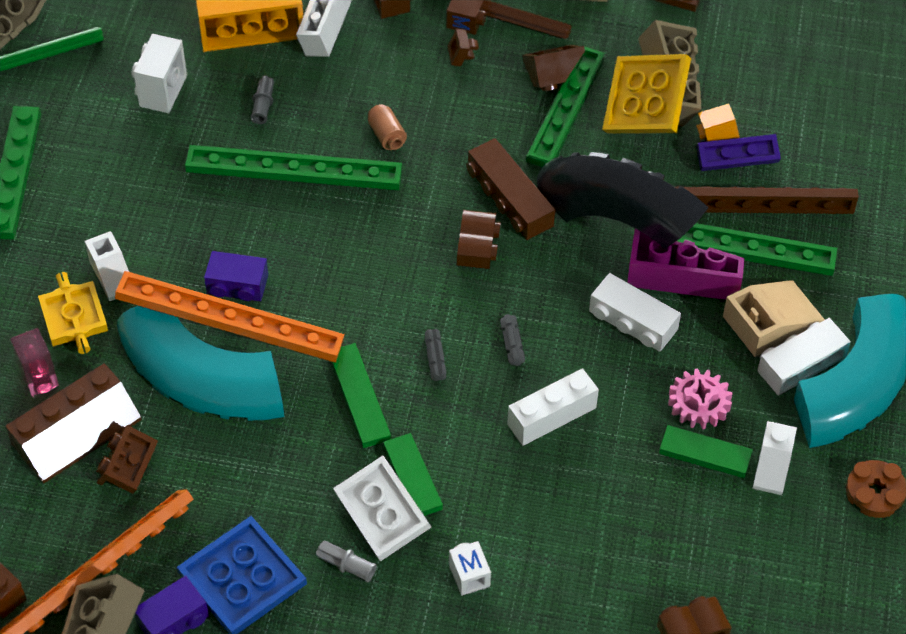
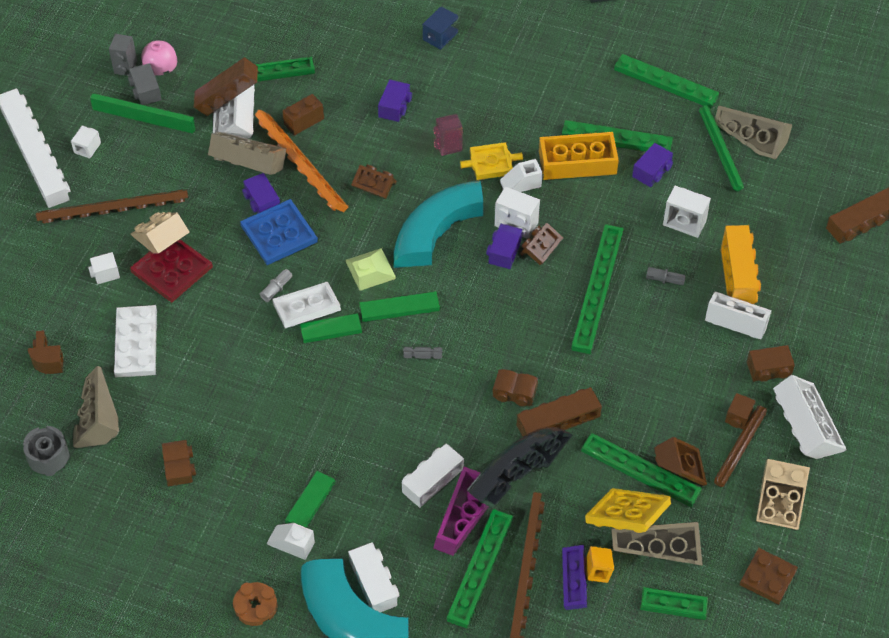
camera: 100 degrees right, 0 degrees up
slope [5,363,142,484] -> none
orange plate [115,271,345,363] -> none
nougat head [368,104,407,150] -> none
reddish brown tile [448,29,479,66] -> none
white brick [449,541,491,596] -> none
dark grey axle [500,314,525,366] -> none
white brick [507,368,599,446] -> none
bright pink gear [668,369,732,429] -> none
tan slope [723,280,825,357] -> none
none -> yellowish green slope [346,248,396,291]
none -> white brick [495,187,540,238]
none -> bracket [519,222,563,265]
none -> light orange brick [539,132,618,180]
none -> dark purple brick [632,143,673,187]
none -> green tile [640,587,708,620]

